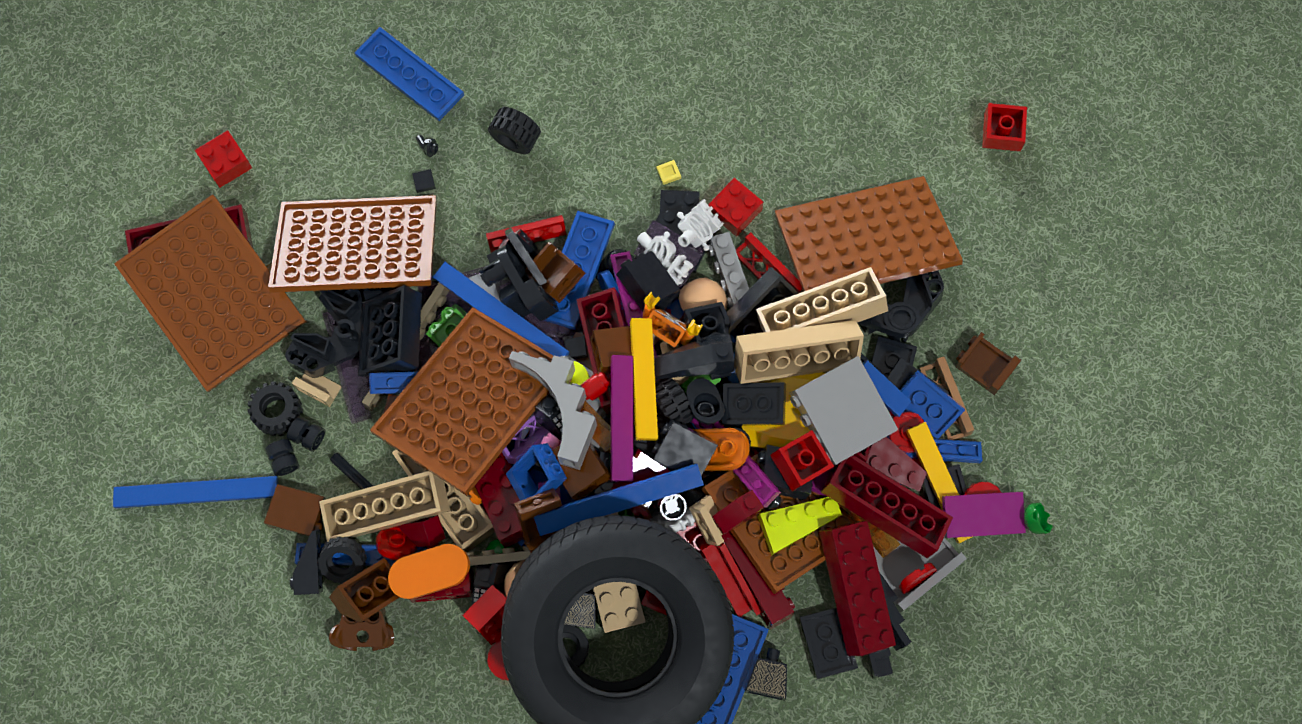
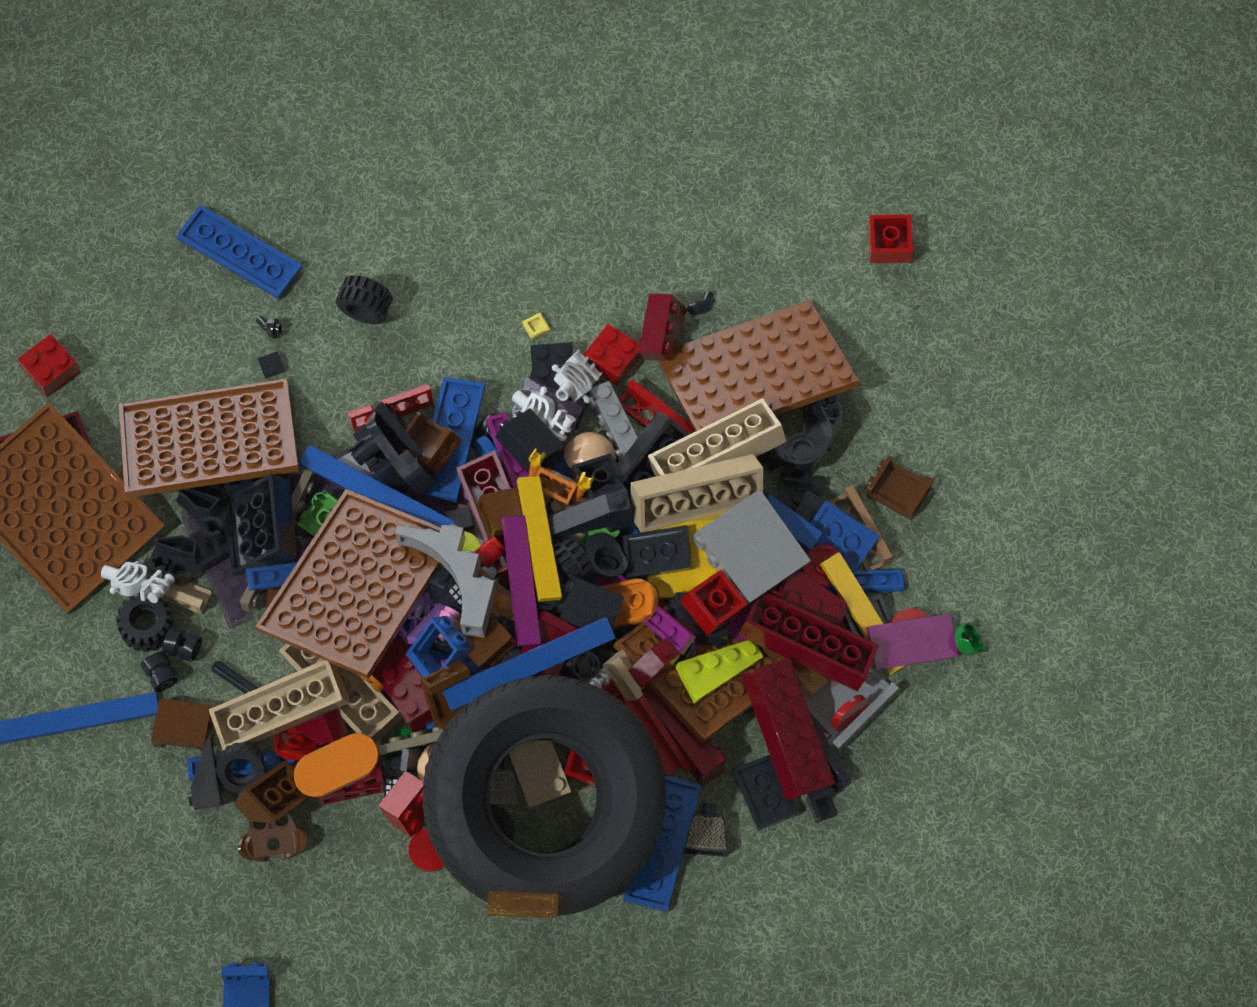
camera: 10 degrees left, 5 degrees down
none -> white torso [101,561,175,603]
none -> dark red wedge [638,293,688,361]
none -> black arm [687,291,714,315]

